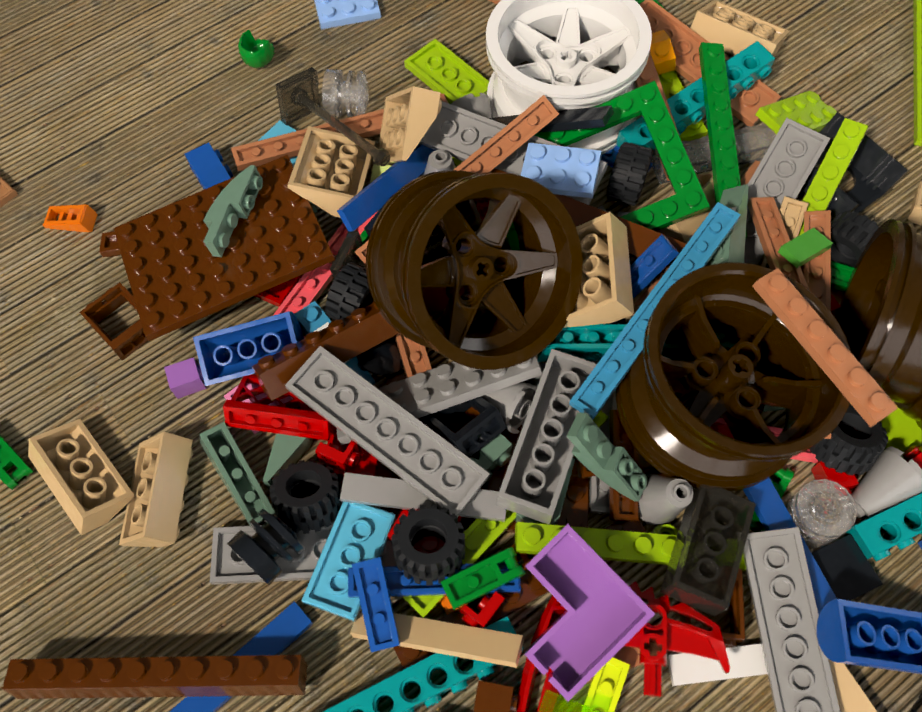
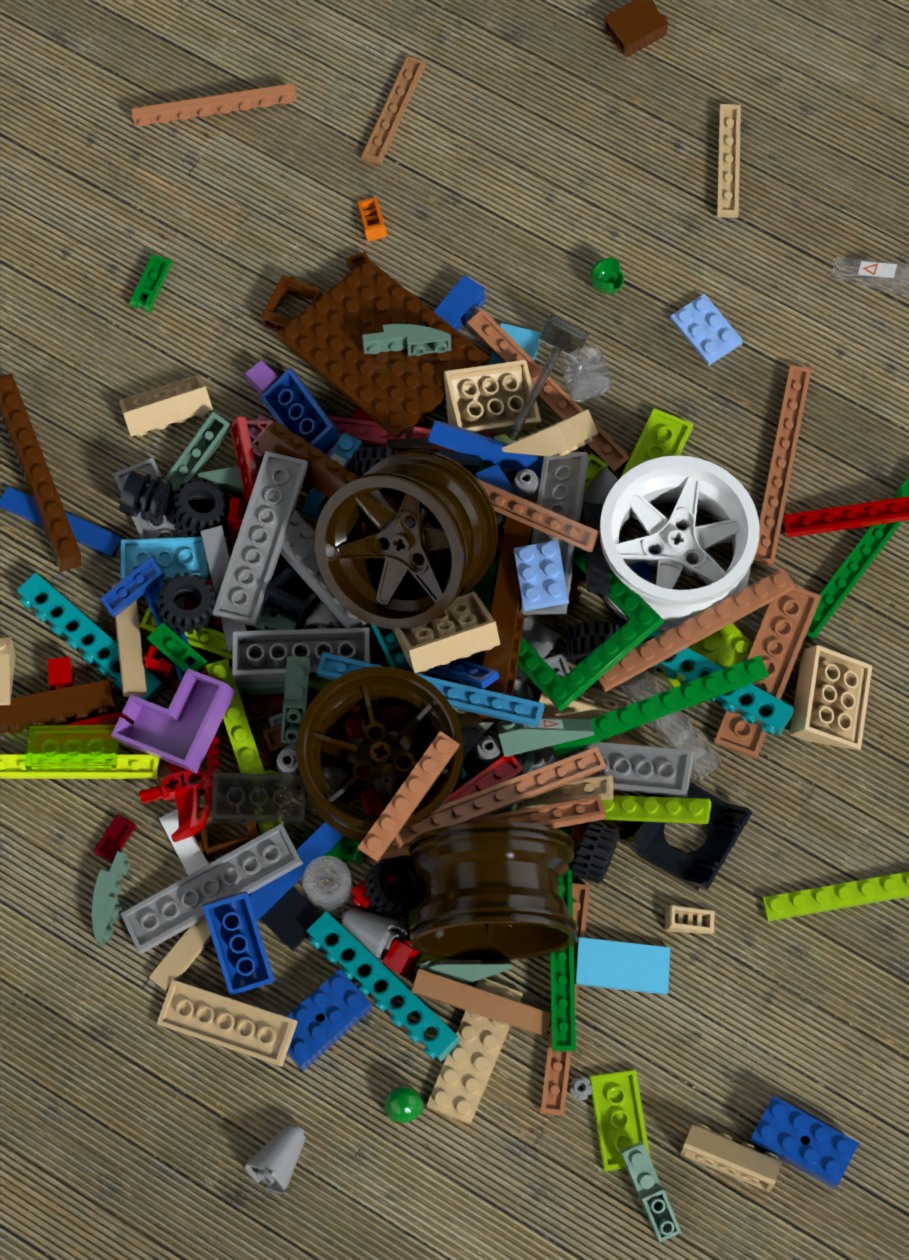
camera: 70 degrees right, 5 degrees up
tan slope [28,419,134,535] -> none
light orange slope [650,30,676,75] -> none
lime plate [755,91,837,134] -> none
bright green tile [778,228,833,268] -> none

